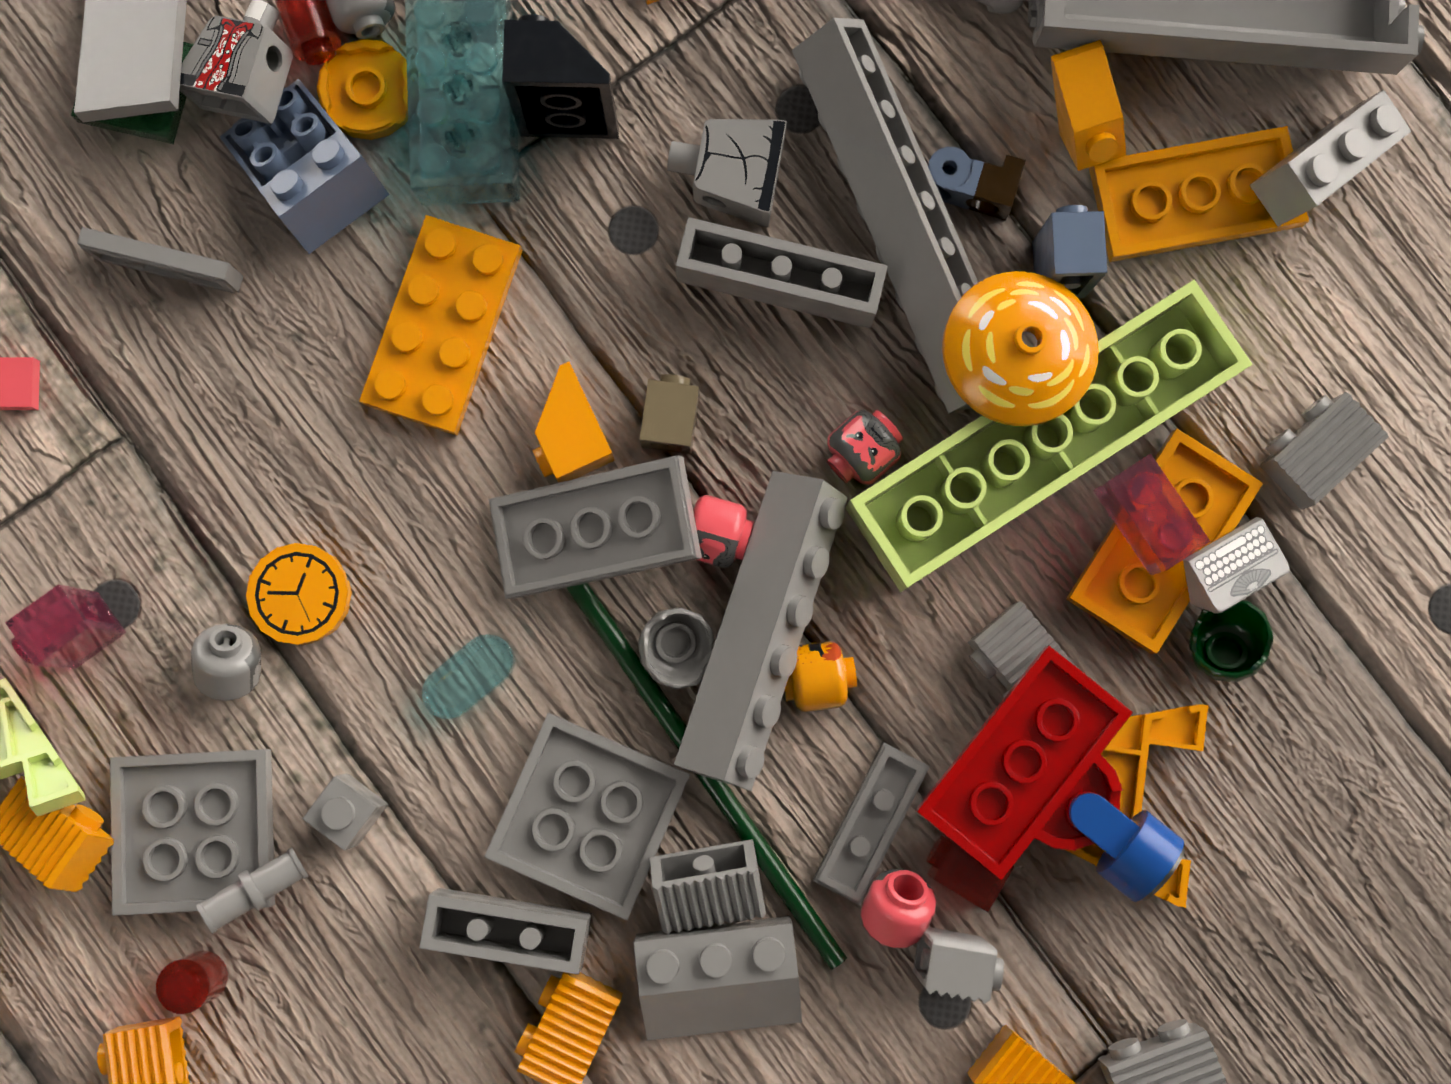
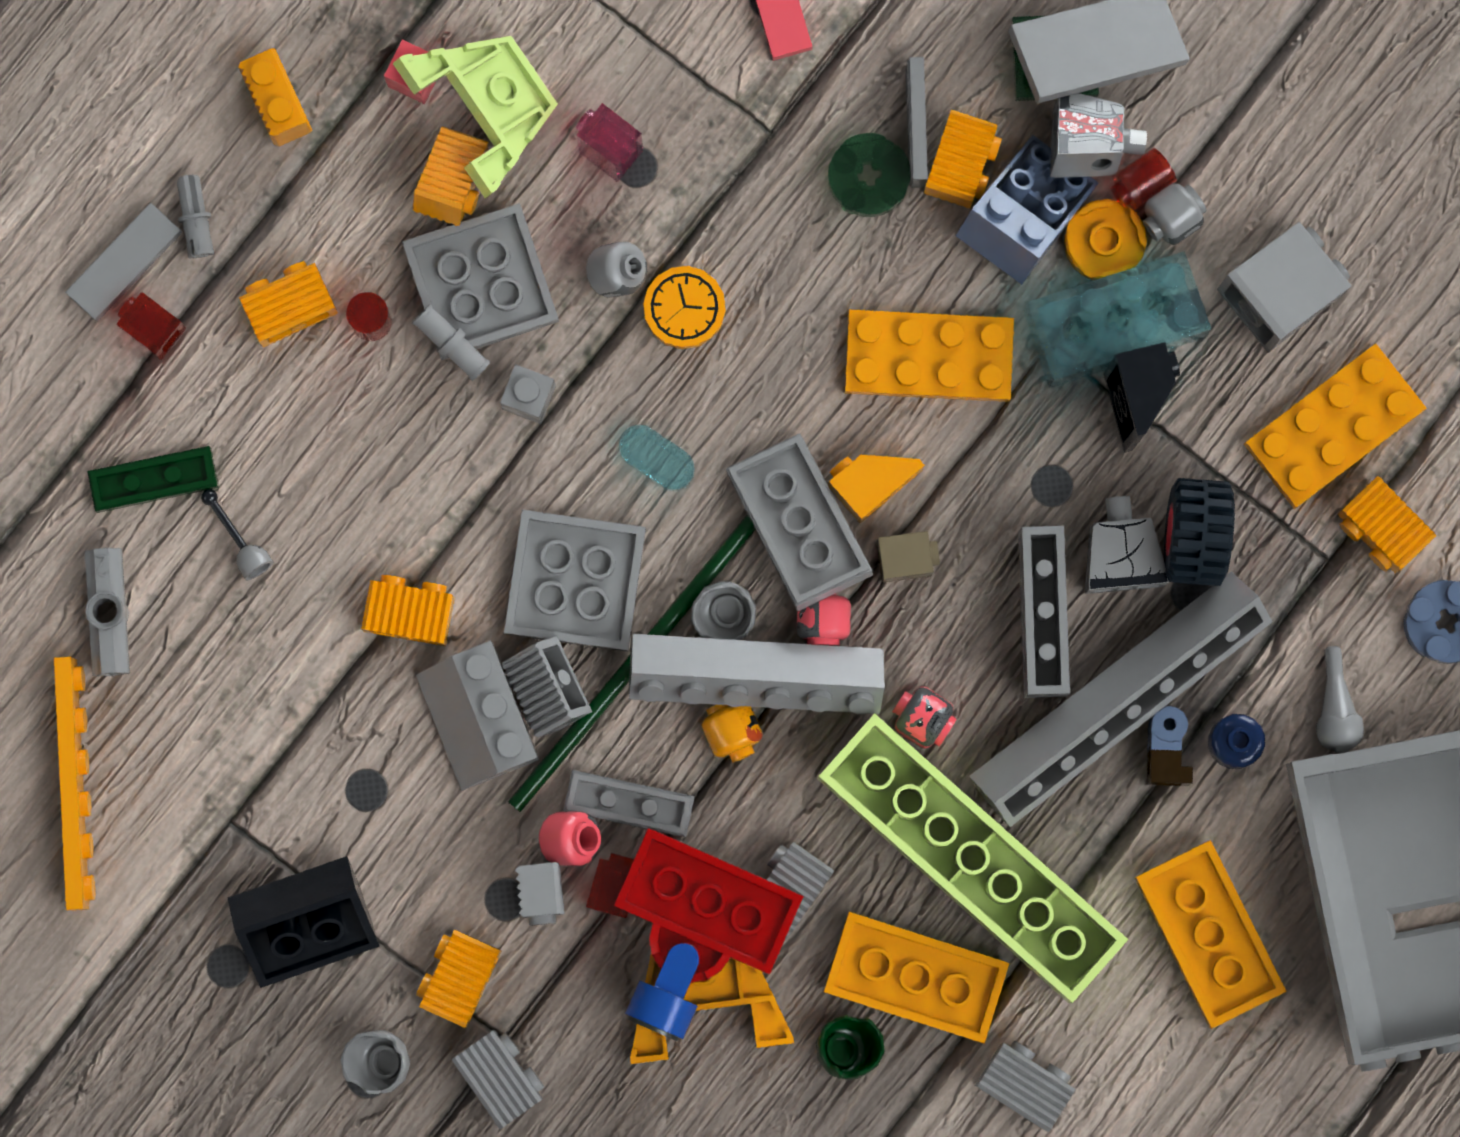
camera: 75 degrees right, 0 degrees up
light grey brick [419,888,592,974] -> none
light orange dish [942,271,1099,426] -> none
sand blue brick [1032,205,1107,298] -> none
light orange slope [1050,40,1126,171] -> none
clear pink brick [1093,453,1211,575] -> none
slope [1183,517,1290,613] -> none
light grey brick [1250,89,1411,226] -> none
none -> clear green plate [828,133,911,217]
none -> light orange brick [924,109,1002,208]
none -> black wheel [1164,478,1235,586]
none -> dark blue head [1208,714,1265,769]

